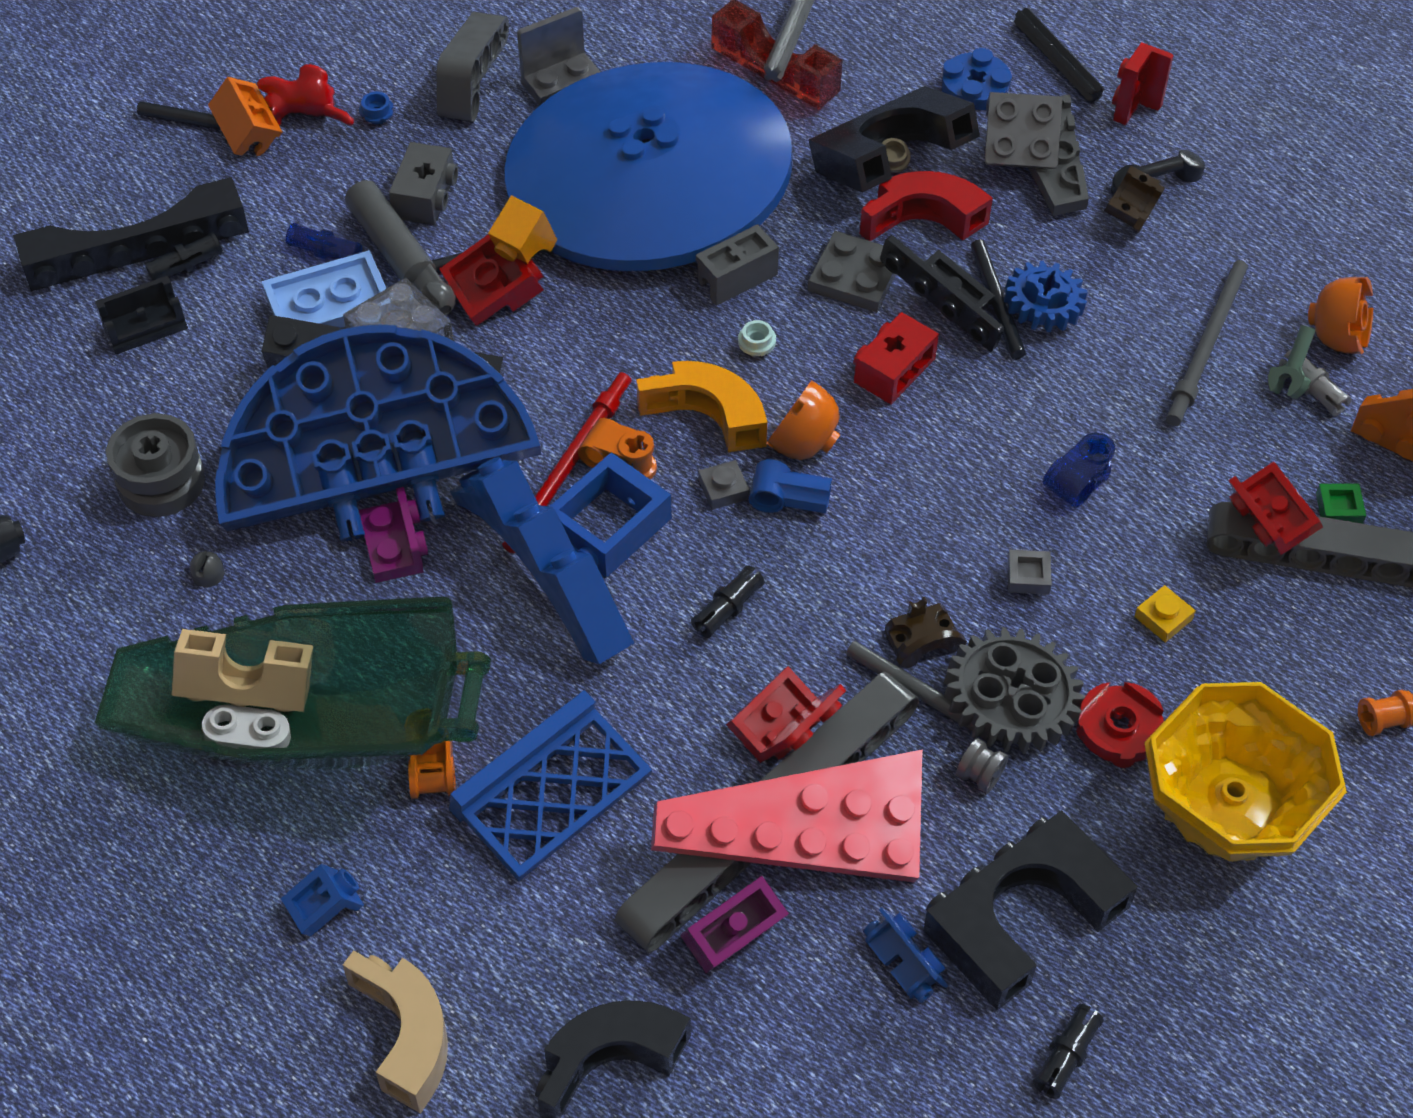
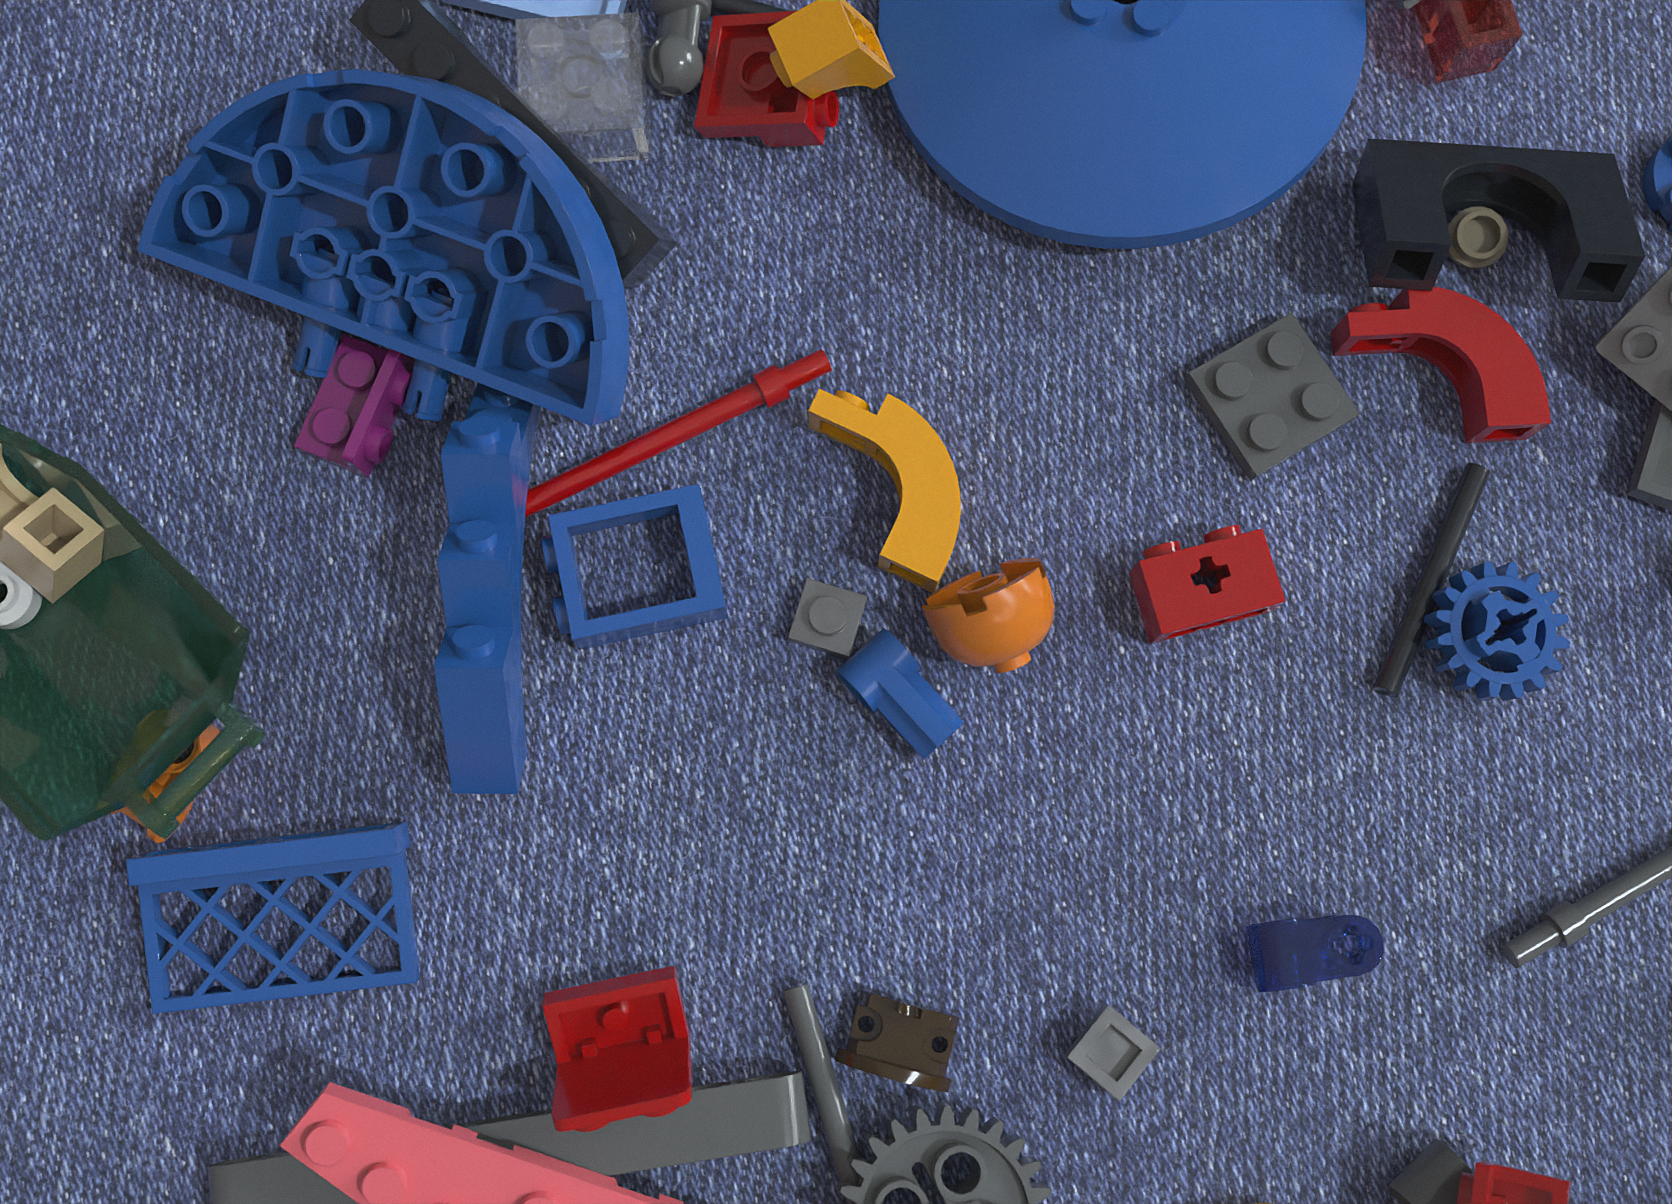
camera: 35 degrees right, 25 degrees up
dark grey wheel [106,413,206,517] -> none
dark grey hinge [190,551,225,587] -> none
orange piece [578,418,657,479] -> none
black pin [691,565,765,638] -> none
dark grey hinge [696,224,779,306] -> none
light aqua plate [738,320,776,356] -> none
black bracket [880,235,1004,352] -> none

